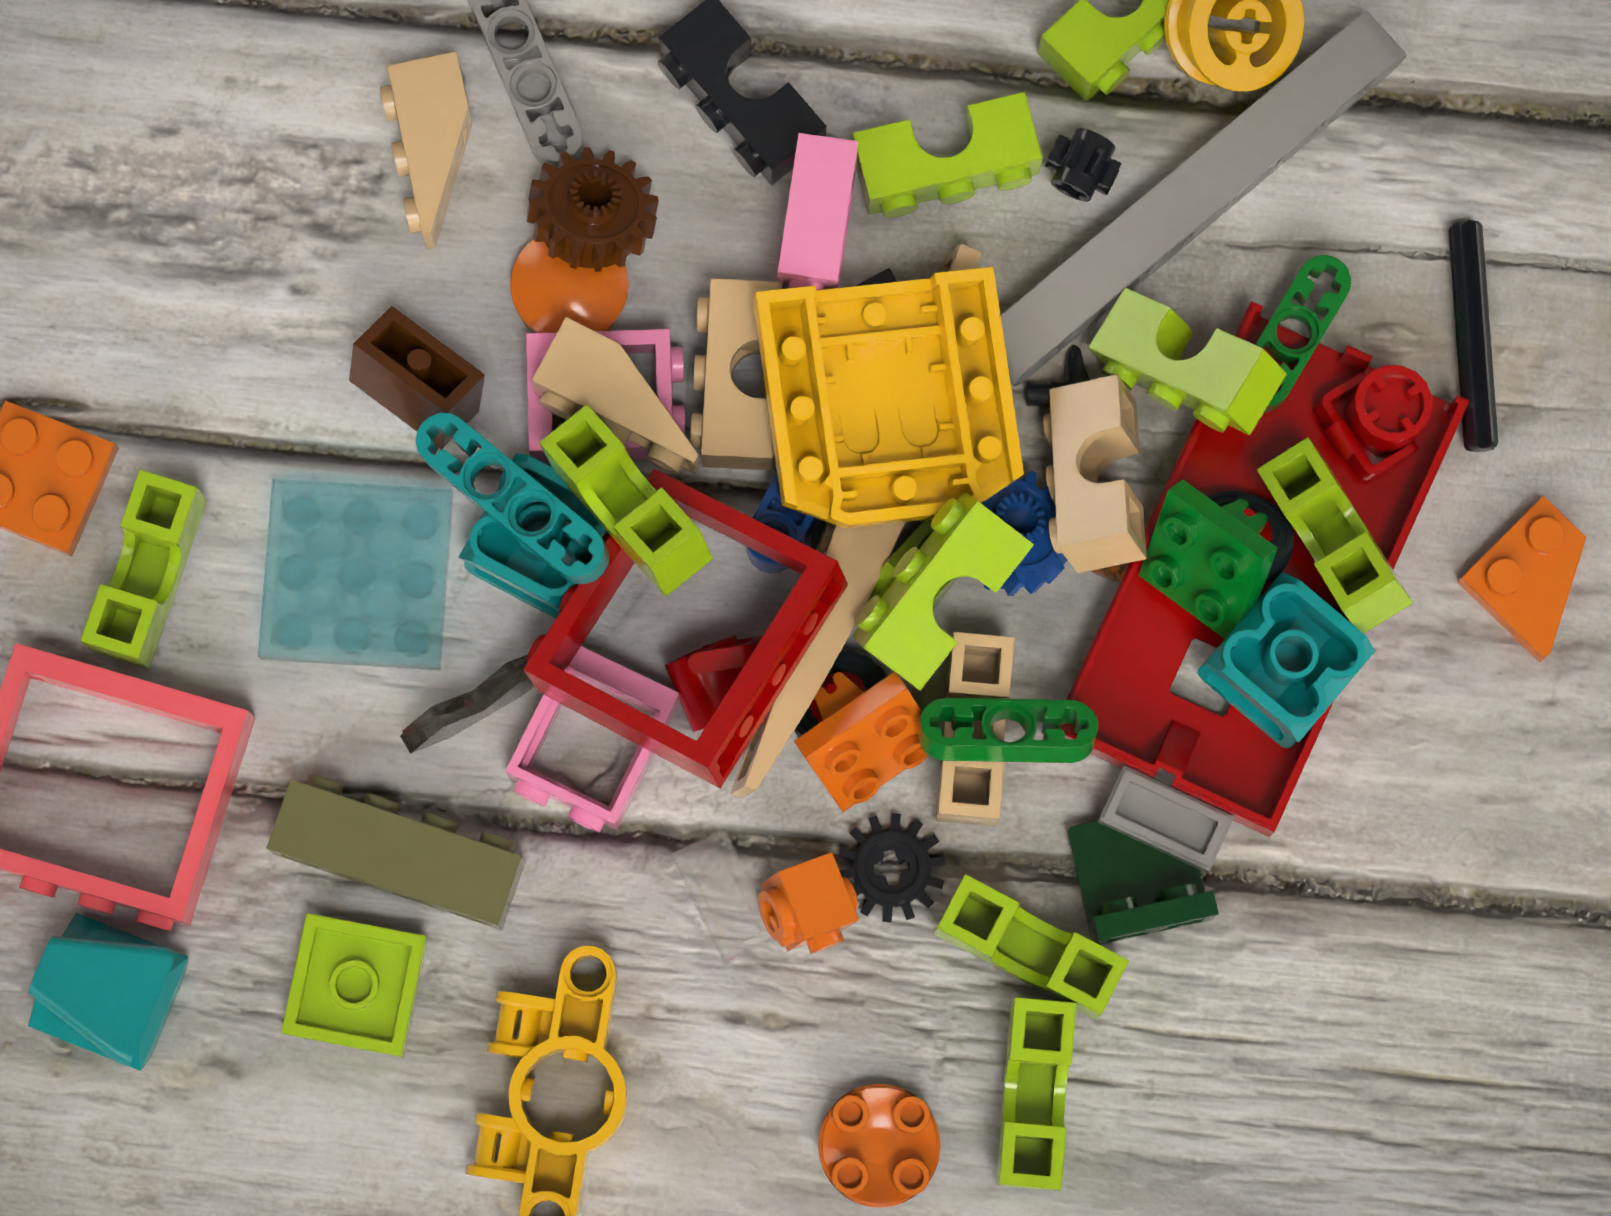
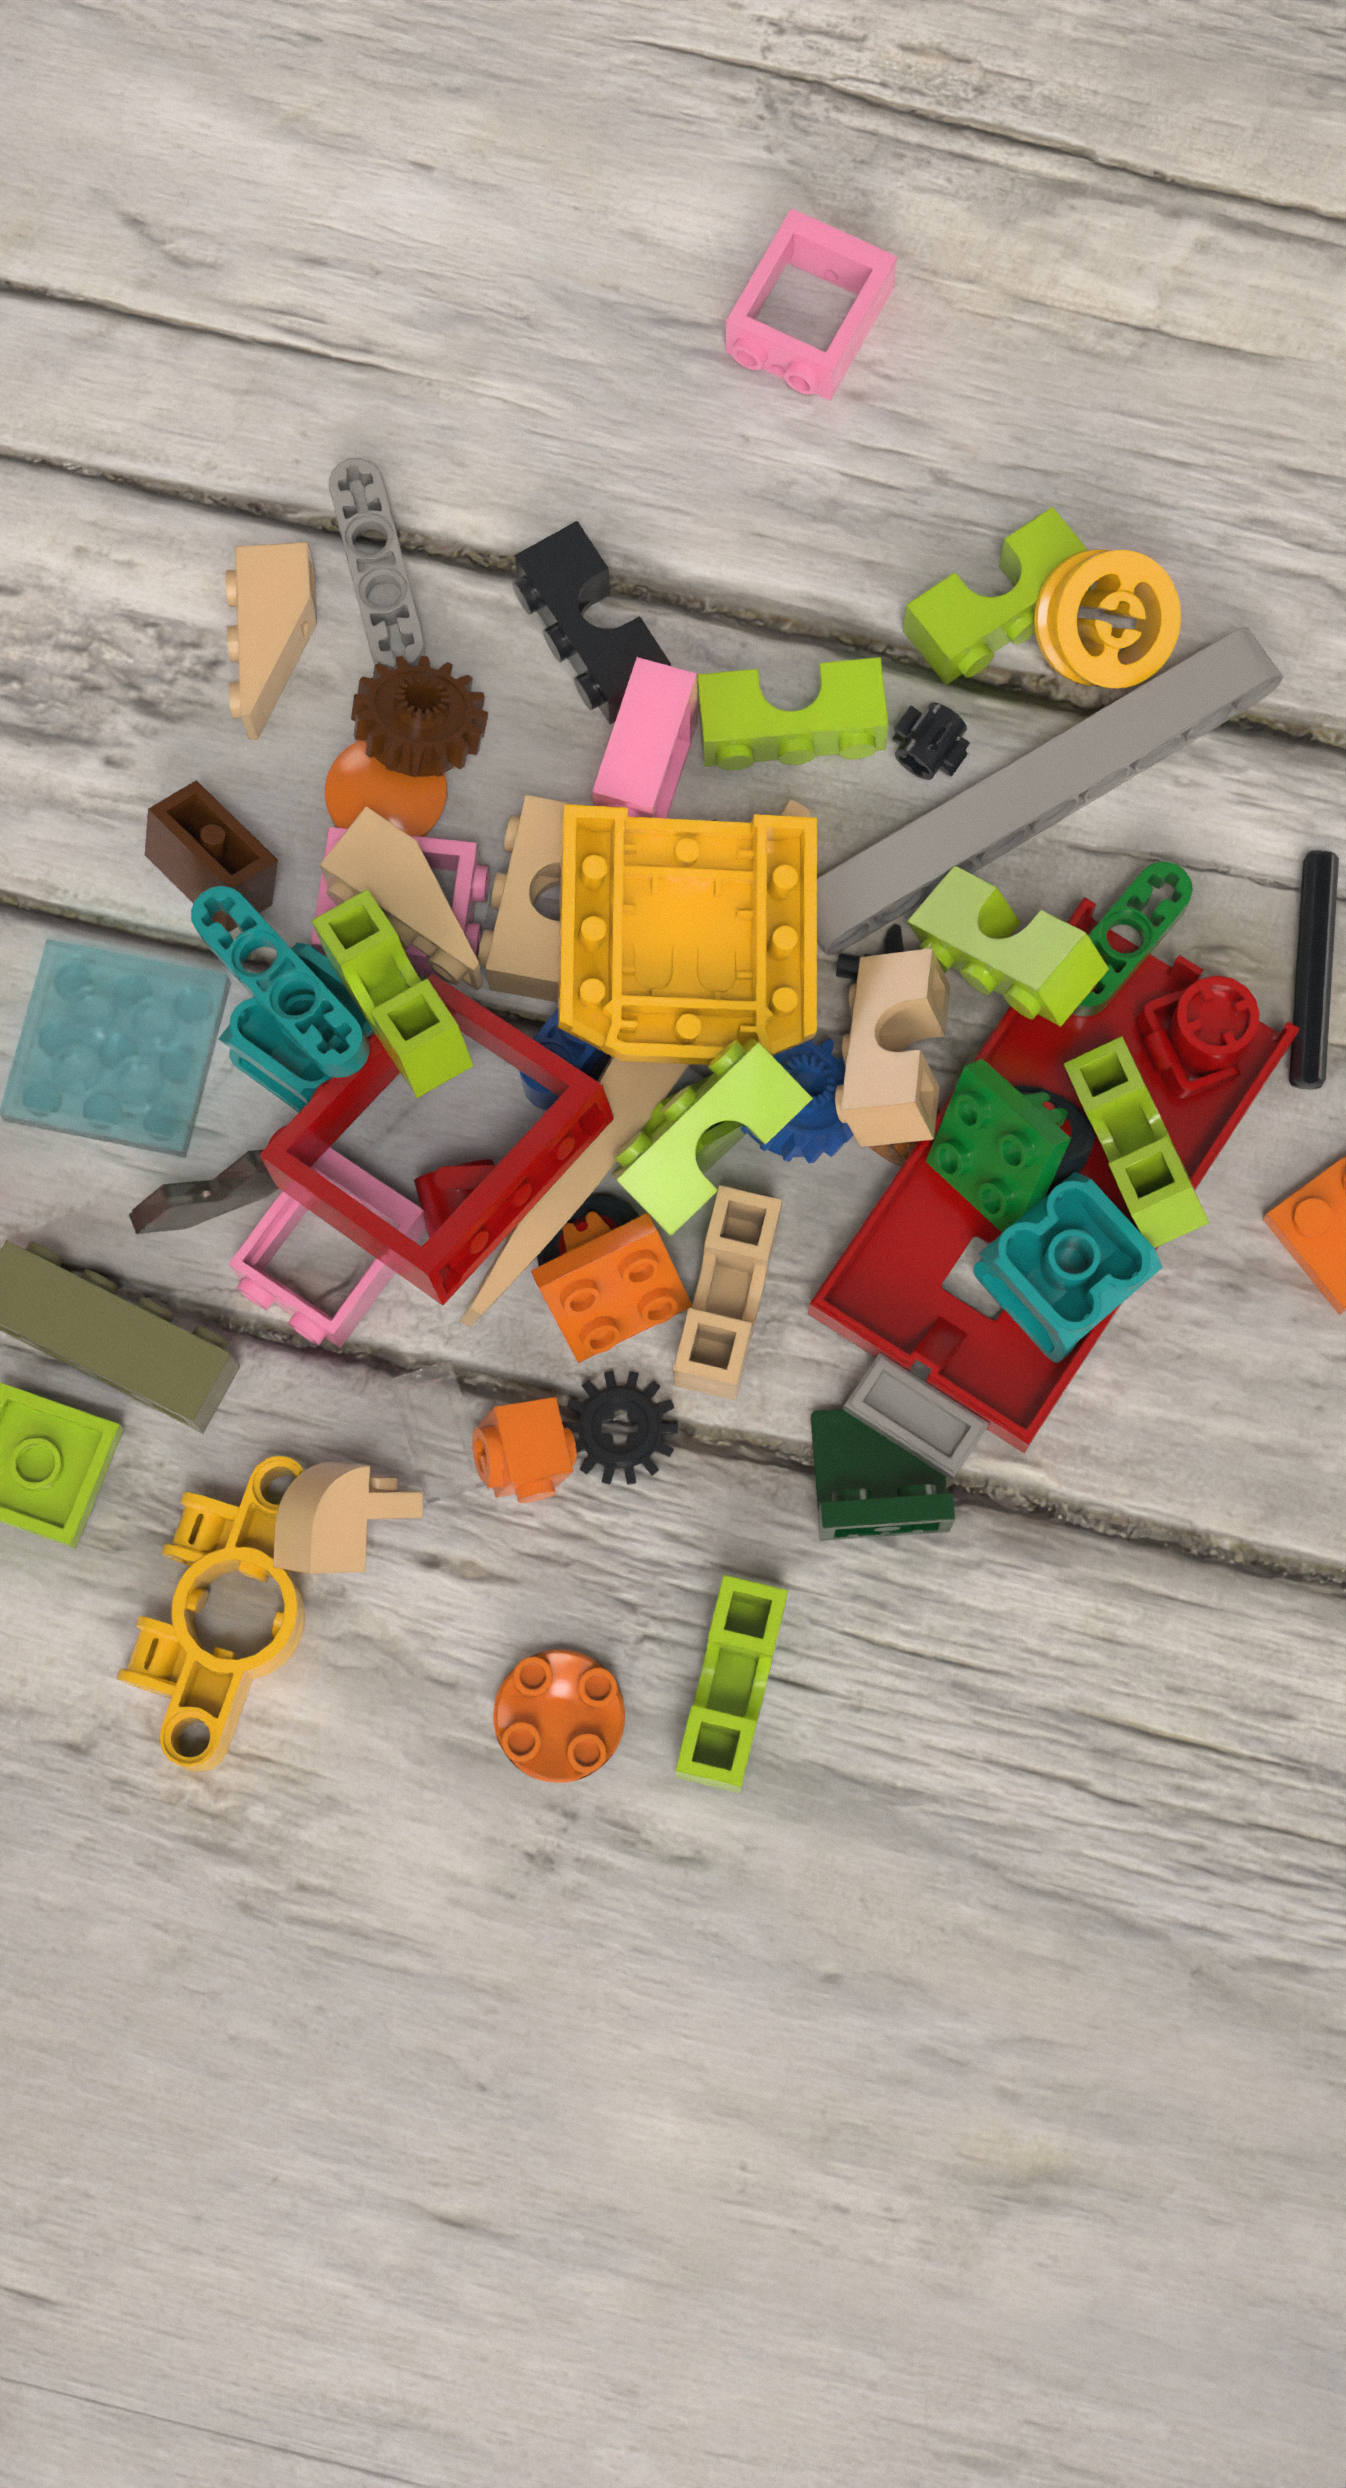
camera: 15 degrees right, 5 degrees down
green beam [918,698,1098,763] -> none
lime arch [934,874,1129,1020] -> none
none -> tan brick [273,1461,423,1574]

